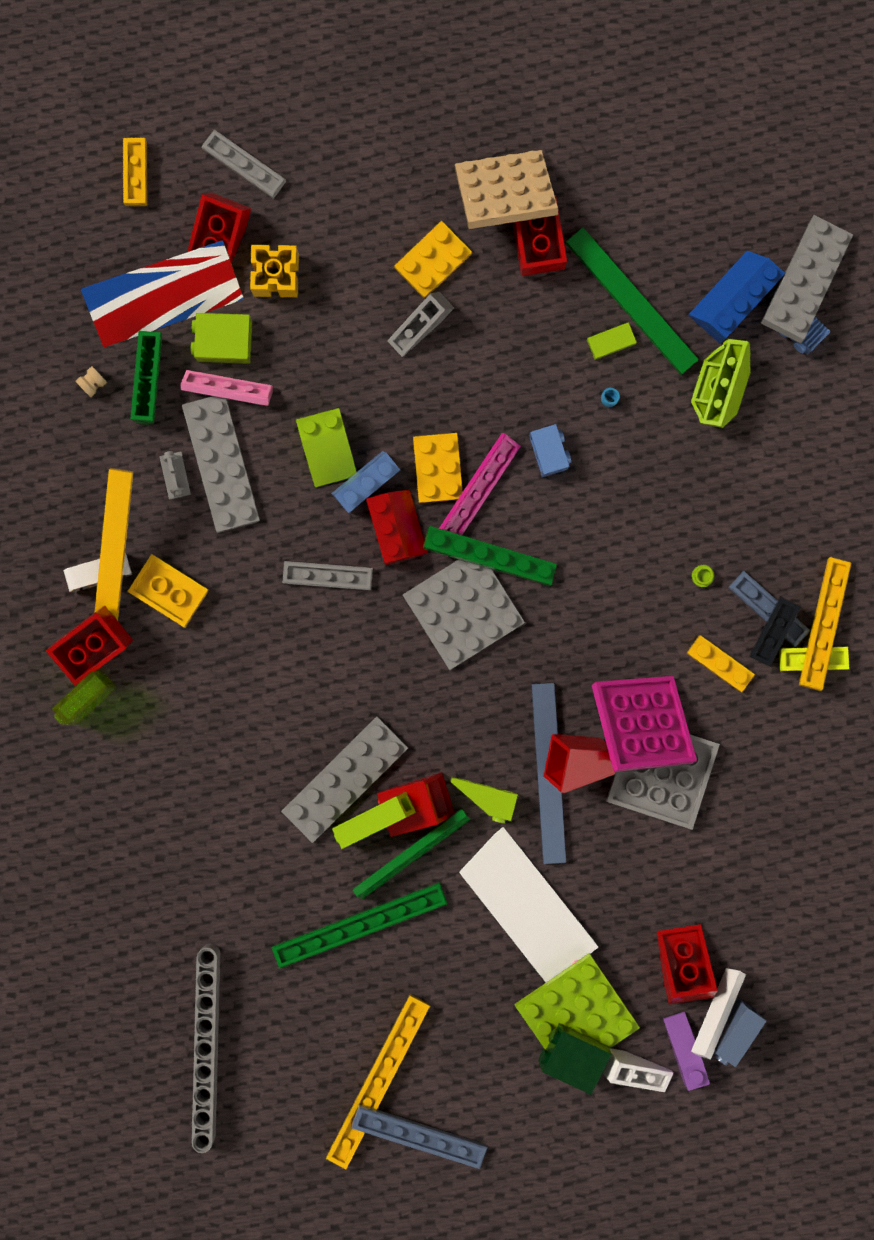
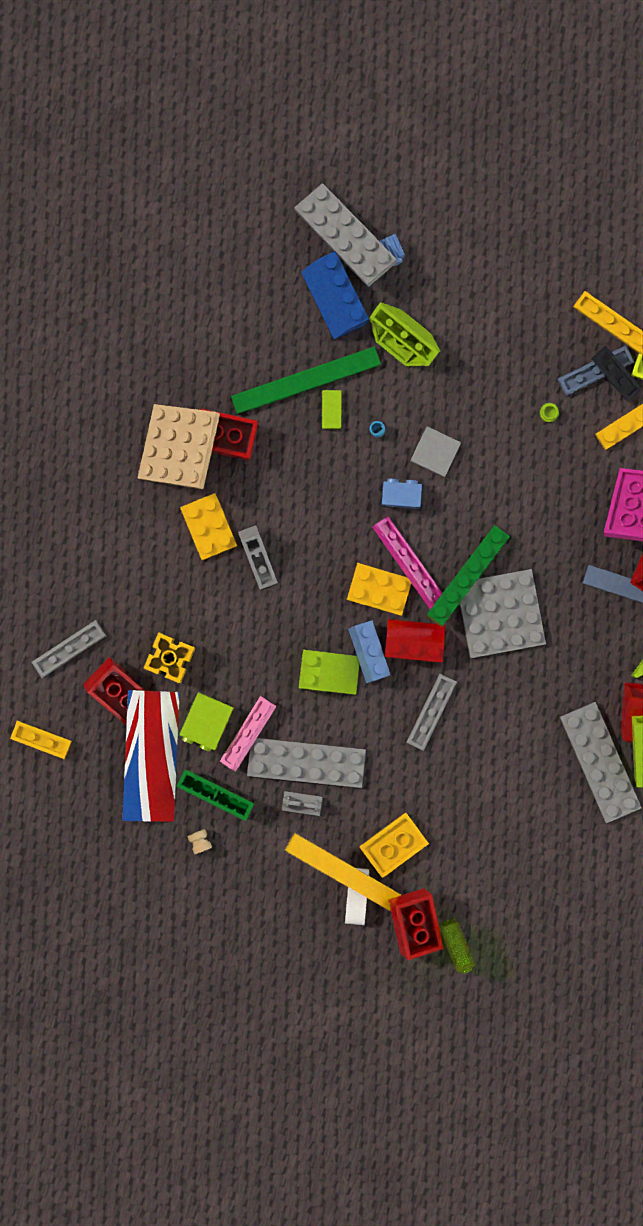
camera: 65 degrees left, 0 degrees up
none -> light grey tile [410,427,461,478]

